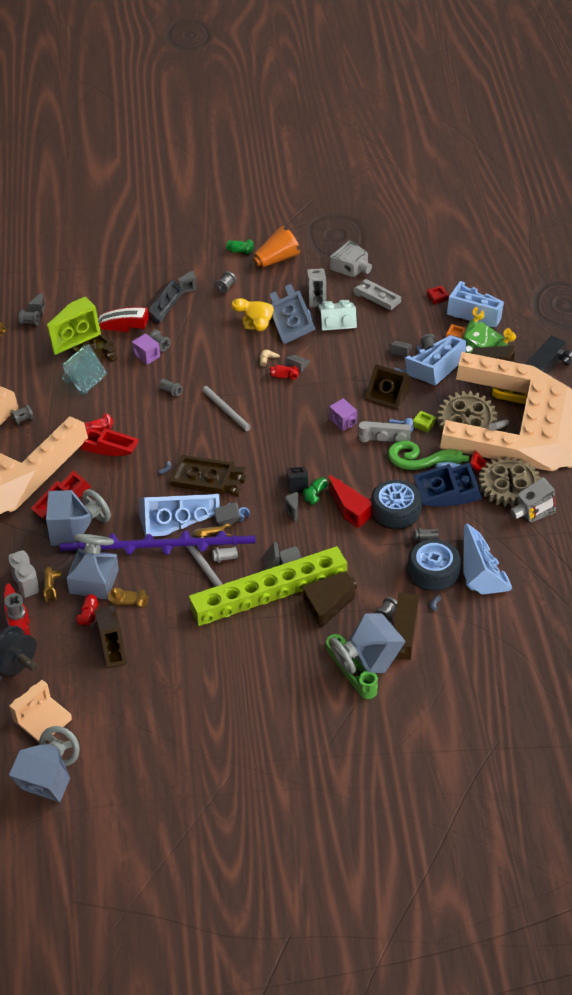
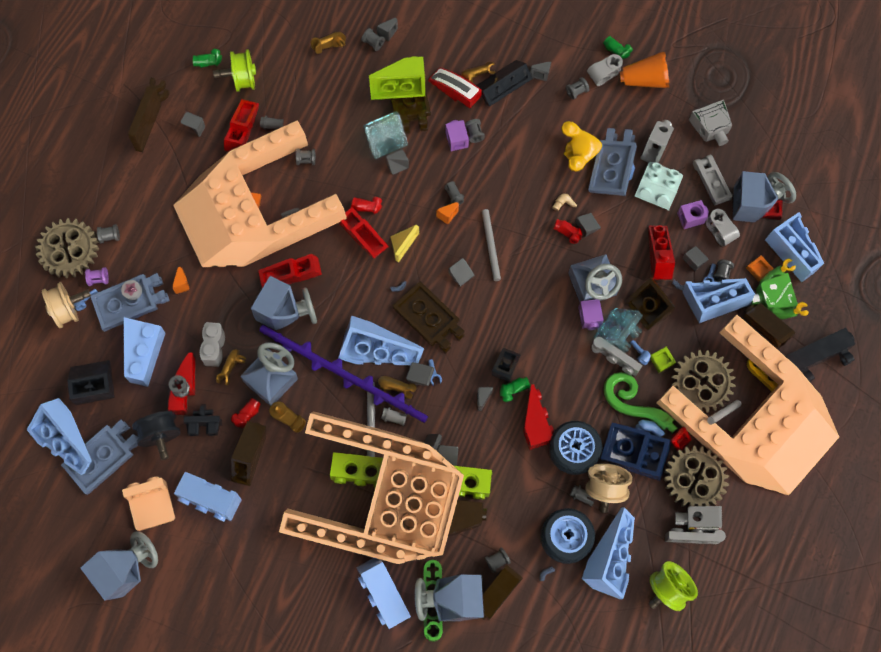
camera: 25 degrees right, 25 degrees up
none -> light blue wedge [174,472,242,522]
none -> black hips [183,404,222,436]
none -> light nougat wedge [279,411,464,564]
none -> light blue wedge [356,558,411,629]
none -> dark grey slope [386,149,409,175]
none -> light yellow slope [390,225,419,263]
none -> orange slope [436,202,459,224]
none -> dark grey slope [448,258,475,287]
none -> pearl gold piece [461,62,495,83]
none -> piece [568,254,622,302]
none -> tan wheel [585,464,633,513]
none -> light grey piece [587,54,623,86]
none -> clear light blue plate [594,308,643,353]
none -> red slope [648,225,675,280]
none -> lime wheel [649,561,698,611]
none -> light grey plate [665,528,726,544]
none -> medium lavender brick [677,200,709,229]
none -> light grey piece [706,209,740,247]
none -> sand blue piece [732,171,796,222]

